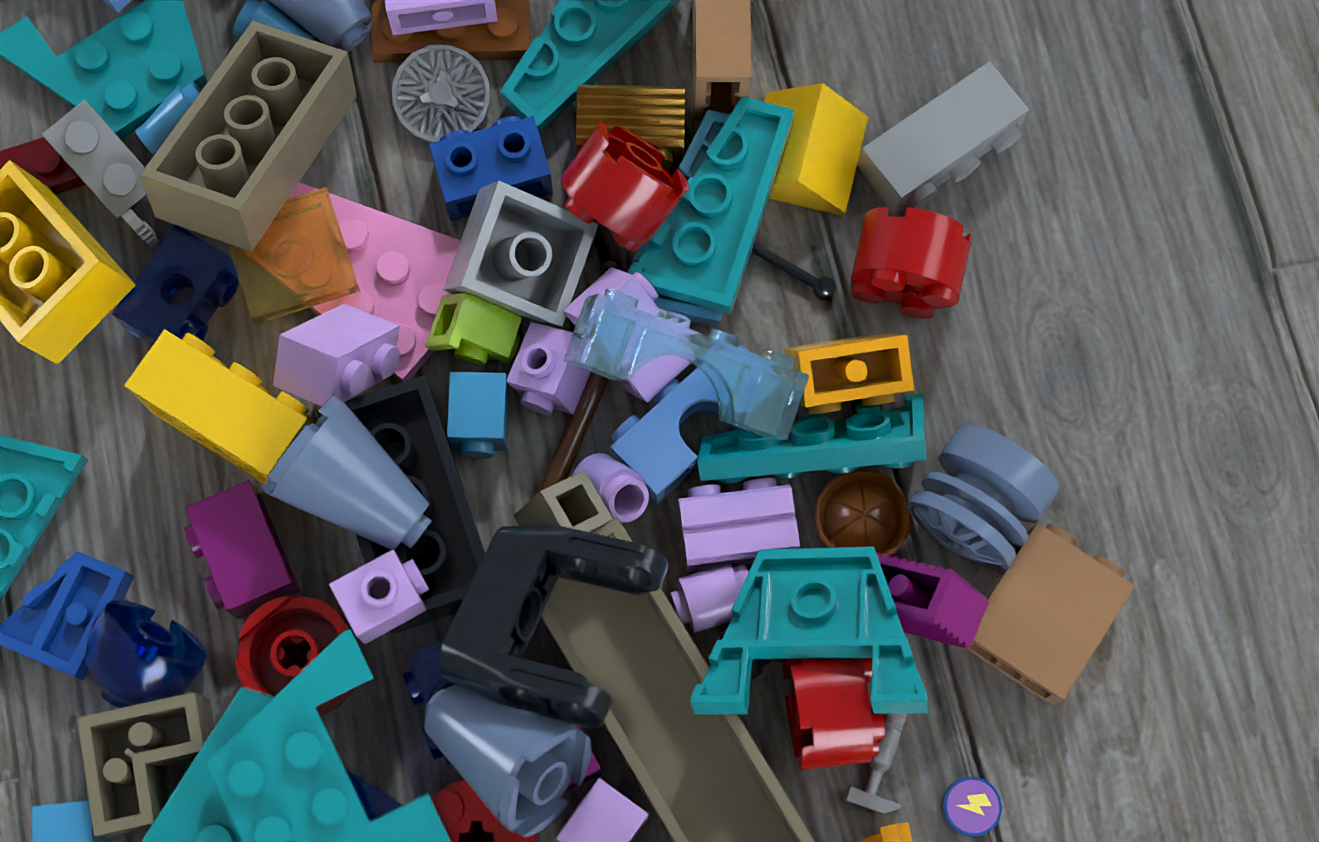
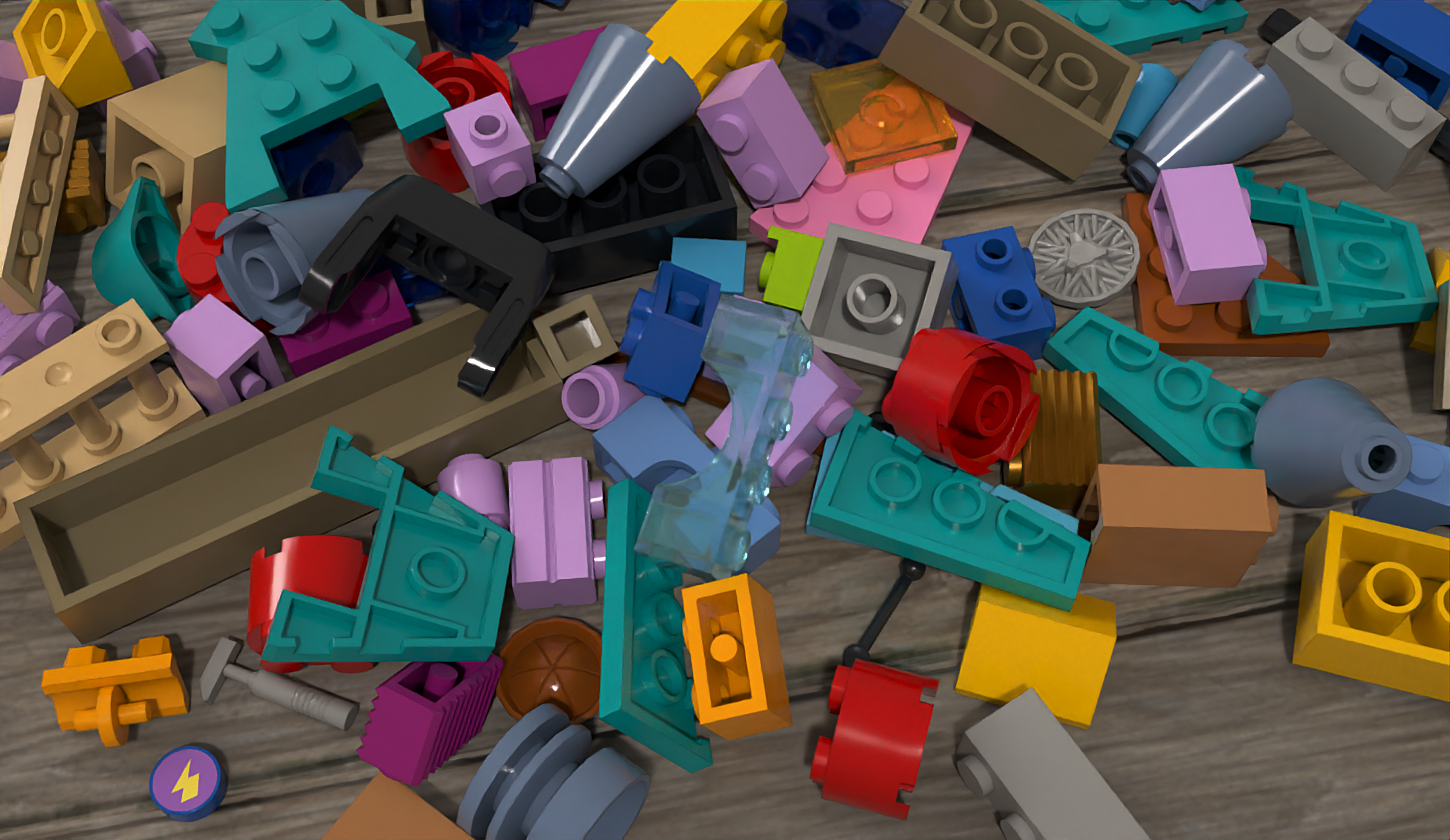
camera: 95 degrees right, 15 degrees down
none -> blue brick [619,260,721,403]

